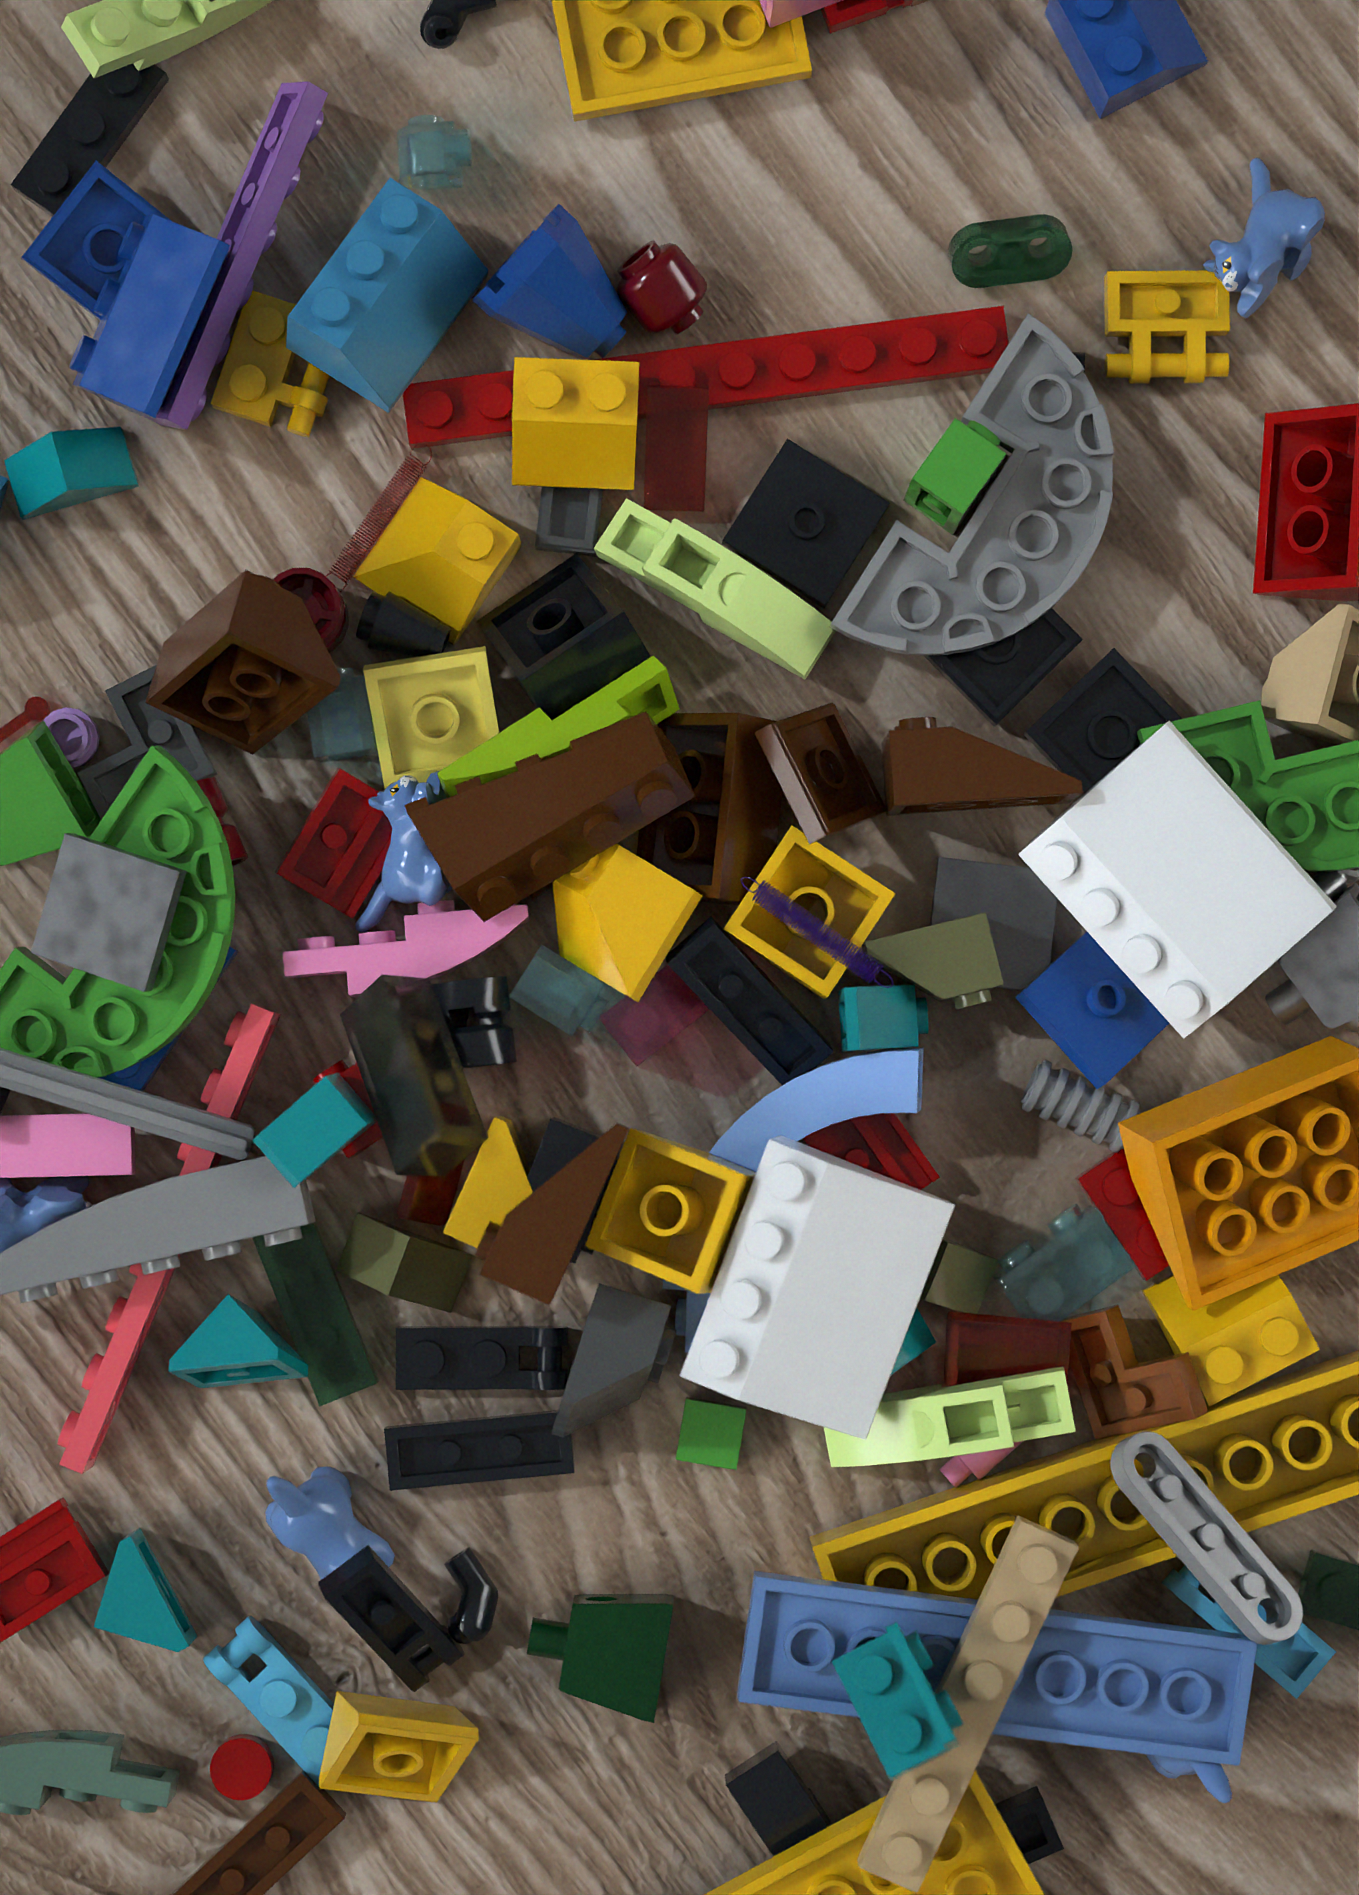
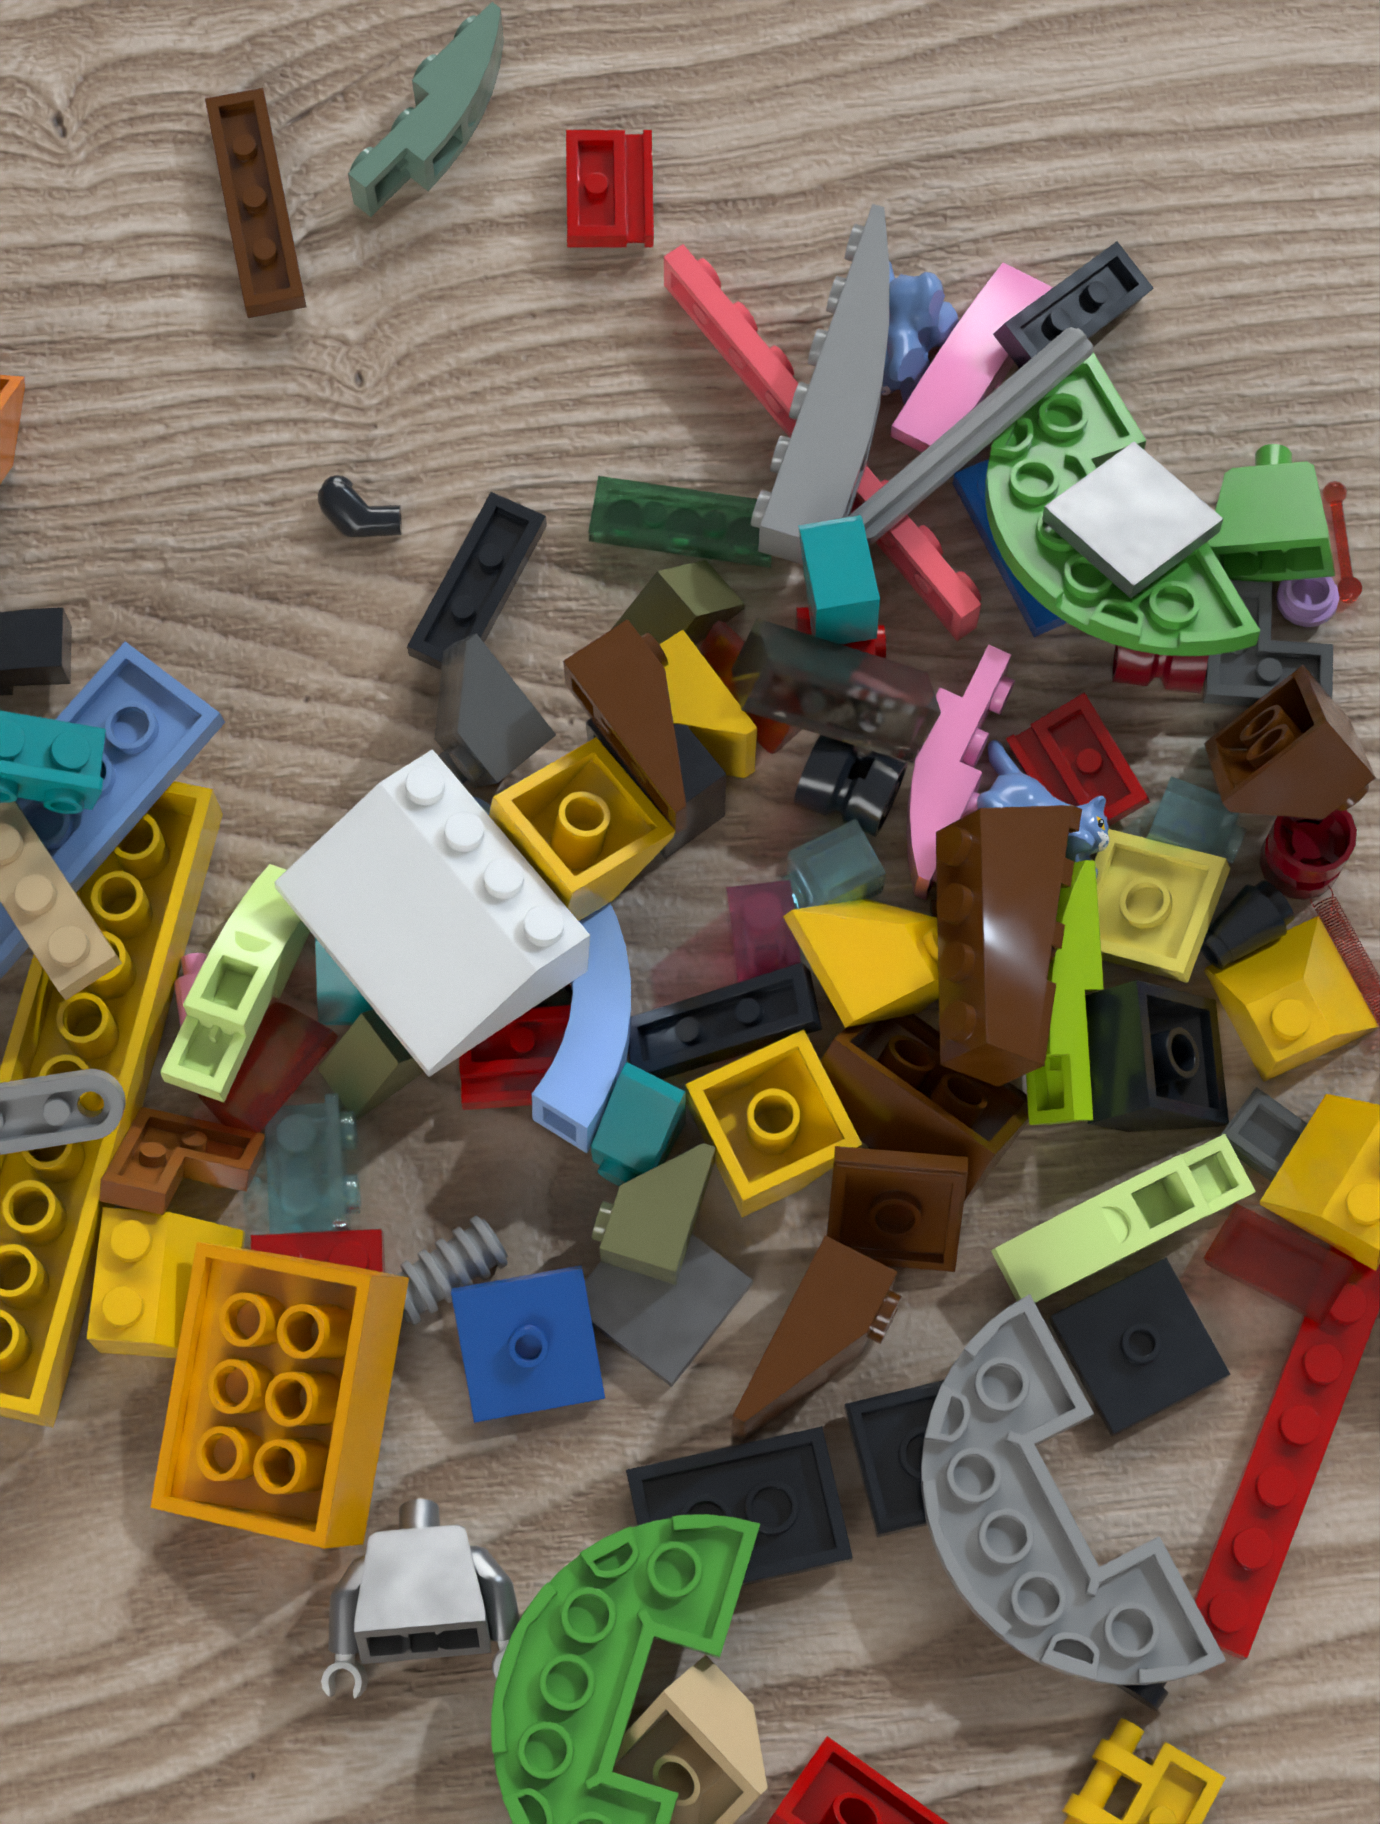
camera: 125 degrees right, 15 degrees down
teal slope [94,1528,198,1652] -> none
teal slope [168,1294,308,1388] -> none
medium azure plate [203,1616,334,1787] -> none
red tile [210,1734,274,1801] -> none
medium blue animal [265,1466,395,1580] -> none
black plate [318,1545,464,1692] -> none
yellow slope [319,1691,479,1803] -> none
black plate [396,1326,568,1390] -> none
dark green torso [527,1594,674,1723] -> none
bright green tile [676,1397,746,1470] -> none
dark purple piece [741,877,894,988] -> none
bright green brick [903,418,1006,535] -> none
clear green plate [948,214,1072,288] -> none
white slope [1018,721,1337,1039] -> none

